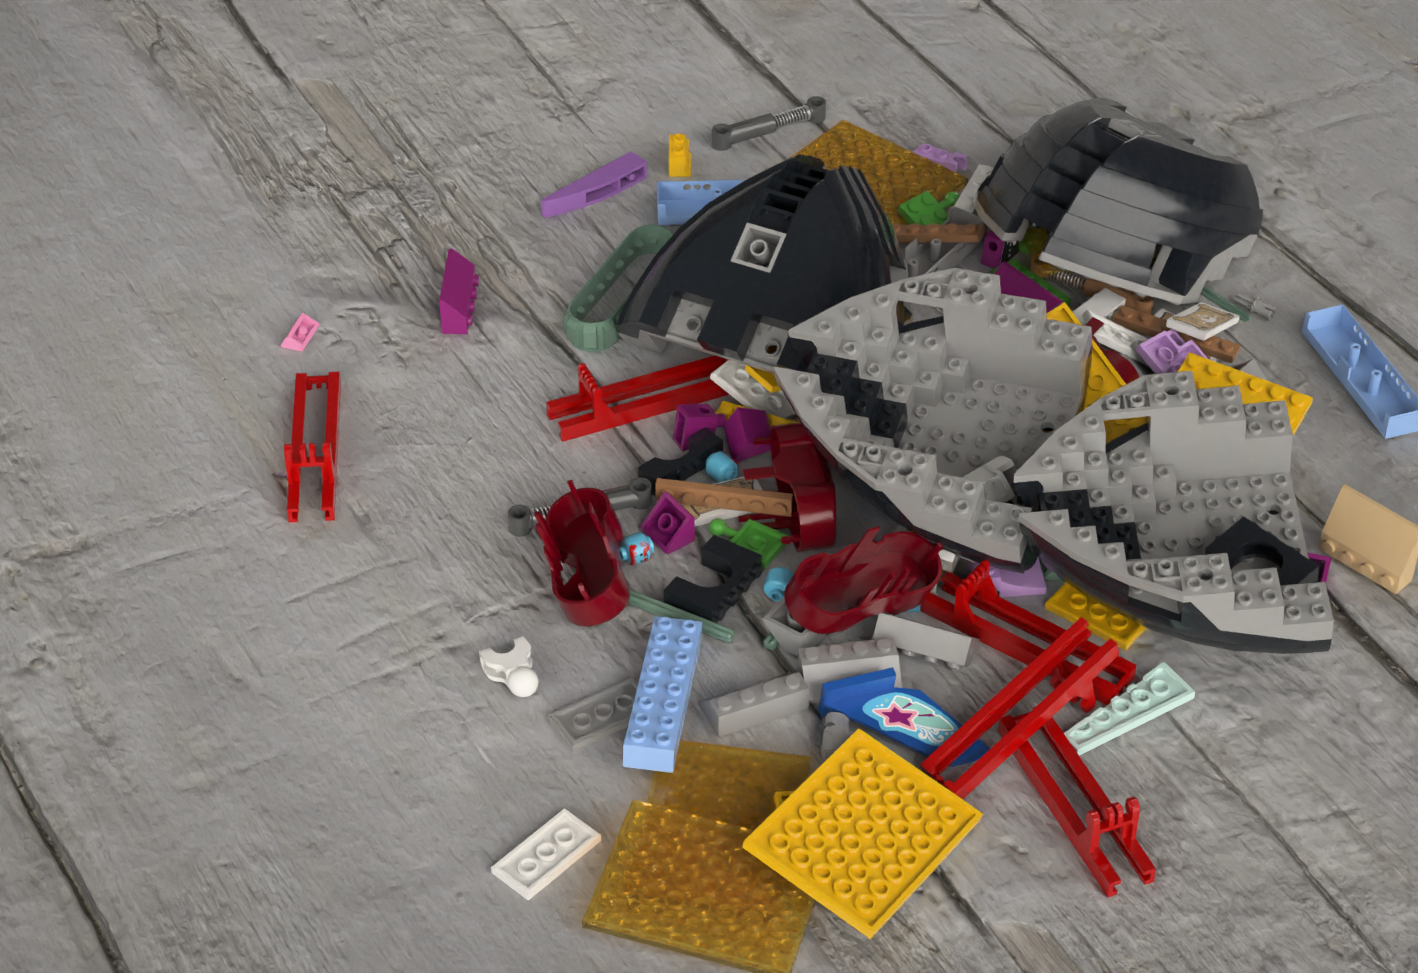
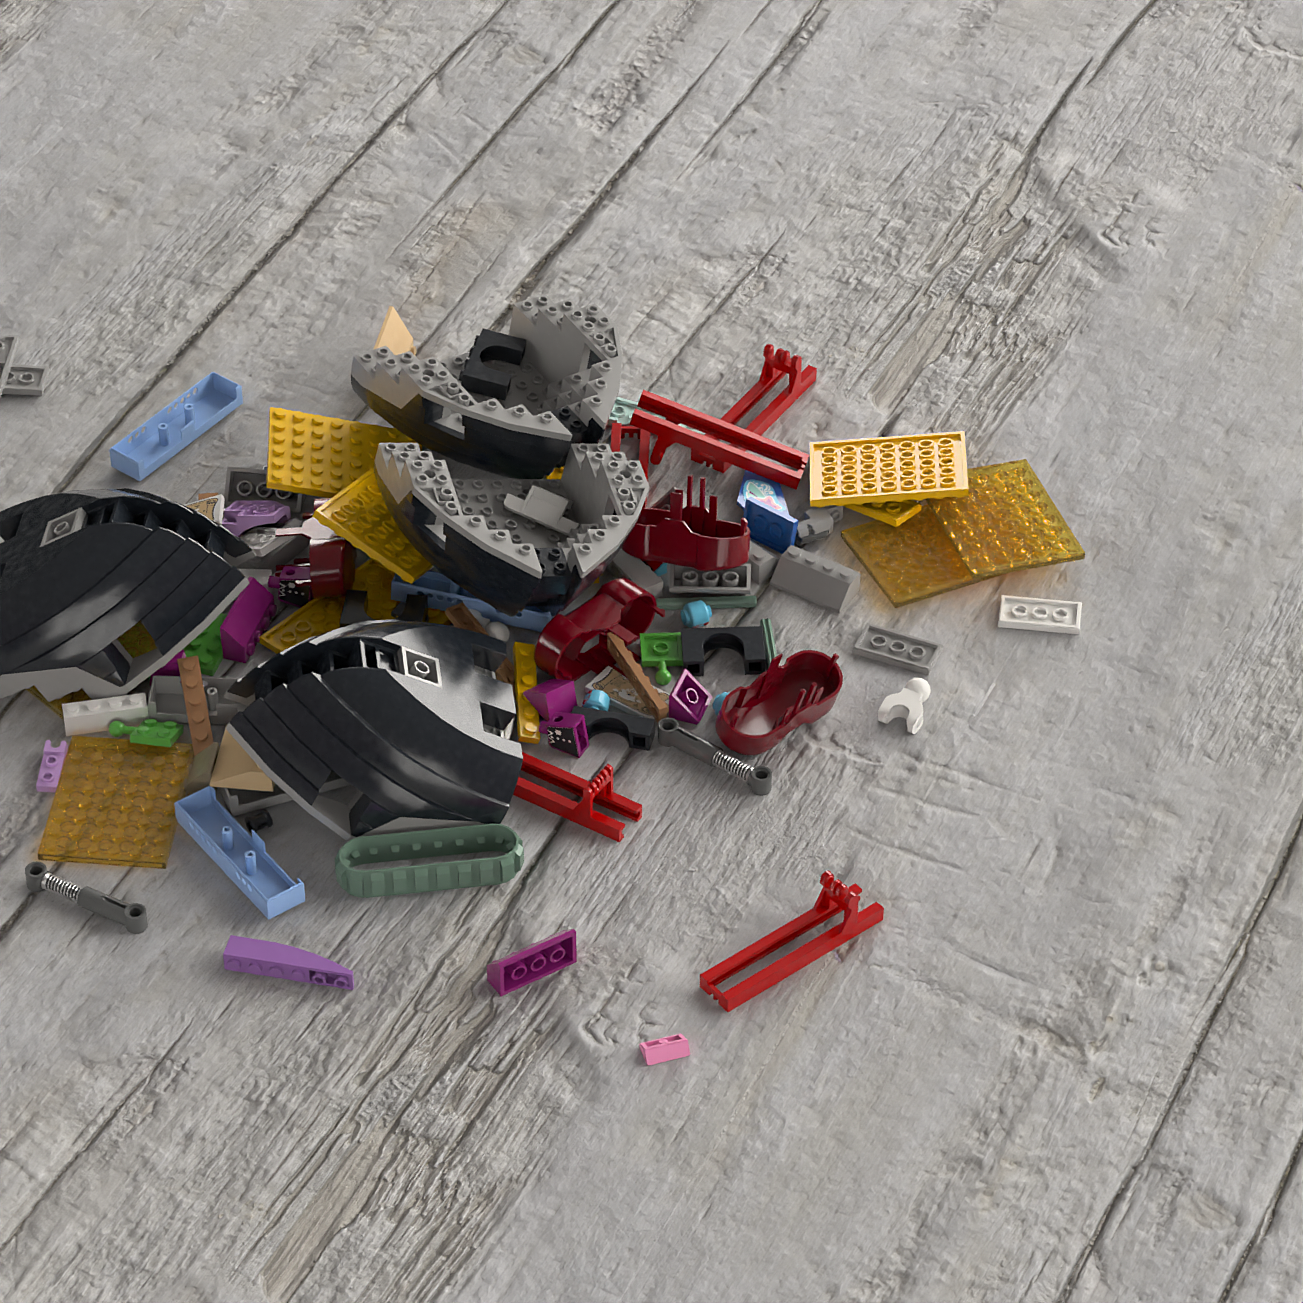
camera: 125 degrees left, 0 degrees up
light blue piece [623,616,702,773] -> none
yellow window [669,134,692,177] -> none

